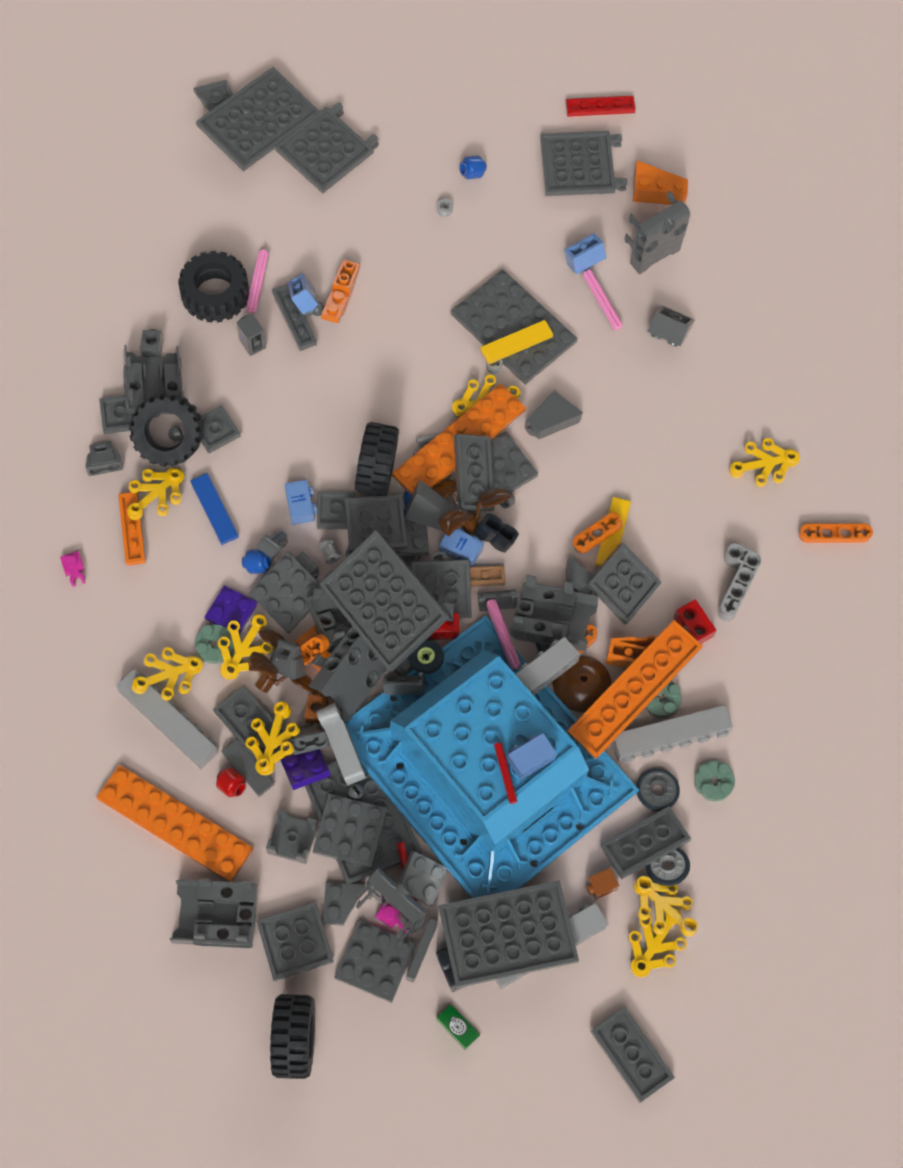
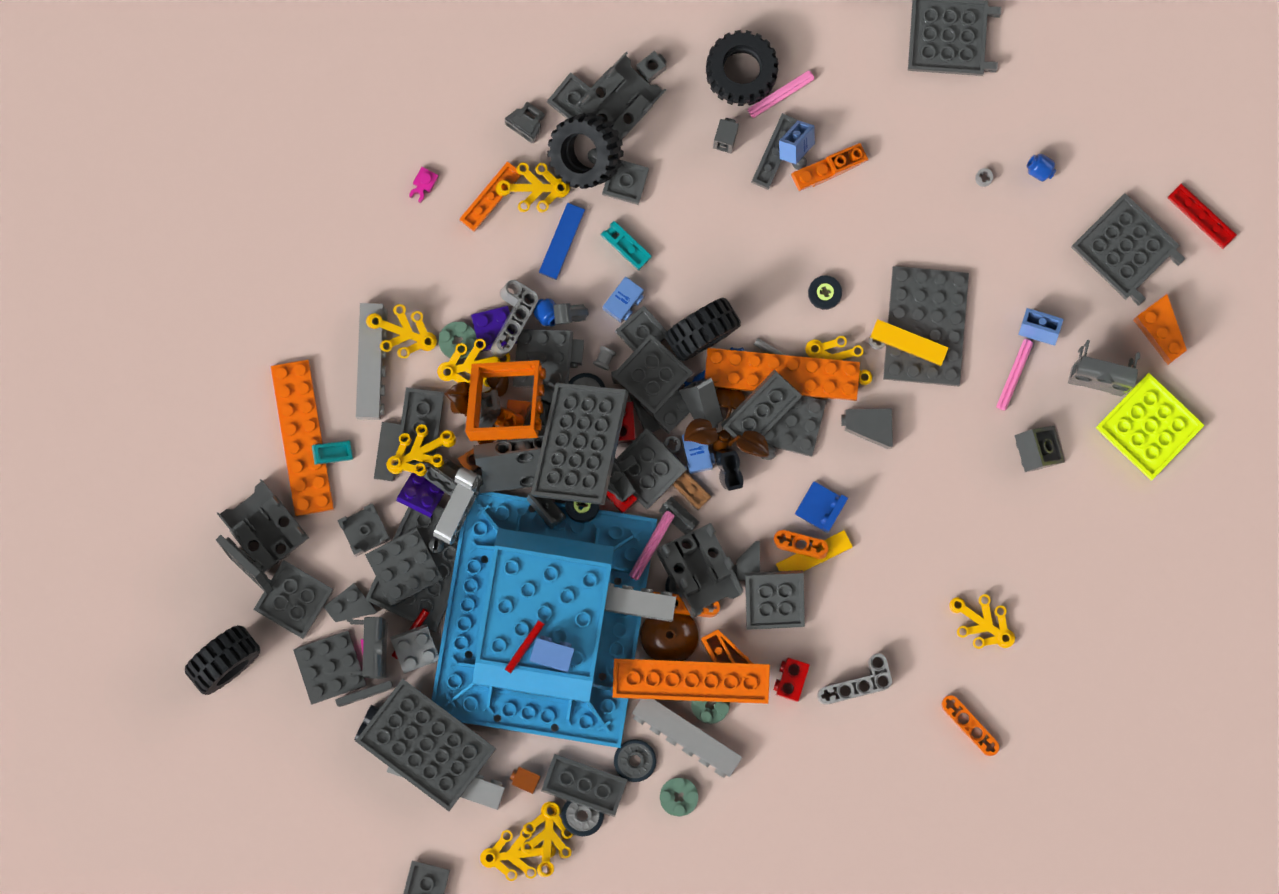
camera: 50 degrees right, 15 degrees up
red head [216,768,246,798] -> none
green slope [436,1005,480,1050] -> none
none -> dark grey plate [216,535,273,595]
none -> teal tile [312,440,353,465]
none -> orange window [465,360,546,441]
none -> light grey beam [491,280,538,358]
none -> teal plate [600,221,652,271]
none -> blue bracket [795,482,848,533]
none -> black bush [808,276,842,310]
none -> neon yellow plate [1095,373,1205,481]

